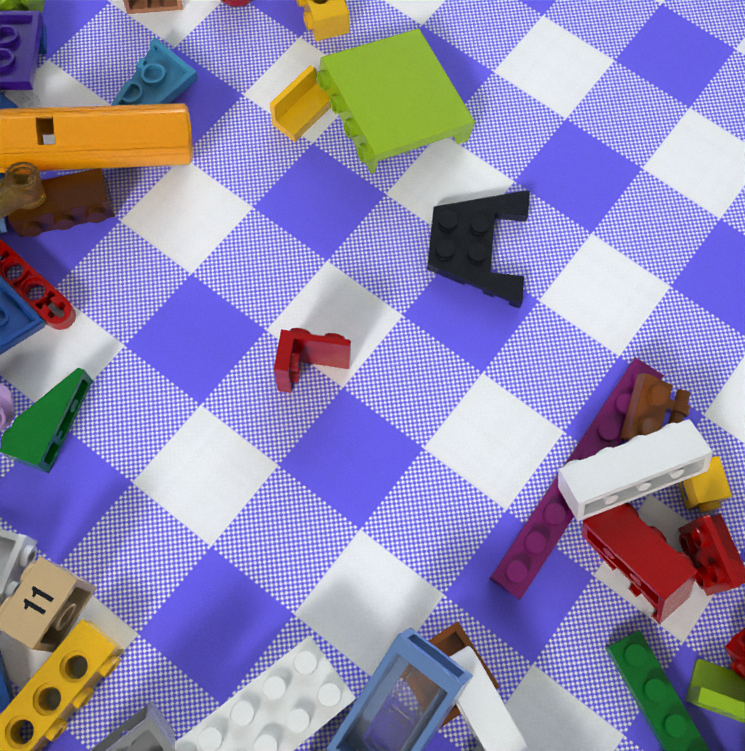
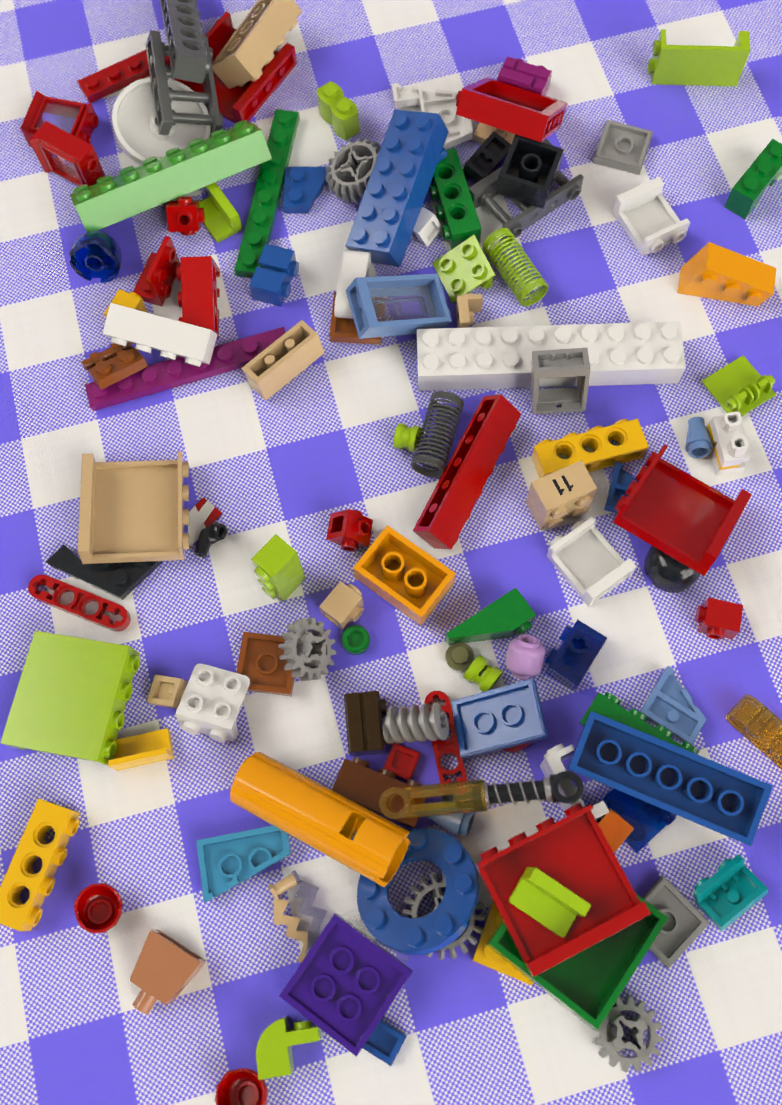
camera: 135 degrees left, 0 degrees up
red bracket [274,328,351,393] -> none
none -> red beam [28,574,131,632]
none -> tan panel [78,451,190,564]
none -> tan bracket [146,675,188,709]
none -> white bracket [175,663,250,743]
none -> white sticker [188,498,222,547]
none -> black arm [193,523,228,558]
none -> dark orange plate [236,632,295,697]
none -> tan brick [242,320,325,401]
none -> blue piece [249,244,299,307]
none -> lime brick [251,534,306,602]
none -> piece [268,870,328,963]
none -> light grey gear [279,618,336,681]
none -> tan brick [319,581,364,630]
none -> red brick [326,509,373,552]
none -> green tile [341,625,370,655]
none -> dark brown brick [344,691,390,757]
none -> light orange brick [353,525,456,626]
none -> light grey piece [383,703,449,744]
none -> red tile [383,743,421,781]
none -> lime wheel [393,423,422,452]
none -> dark grey piece [410,391,464,477]
none -> red brick [413,394,521,550]
none -> olive plate [445,642,474,671]
none -> lime wheel [463,655,503,692]

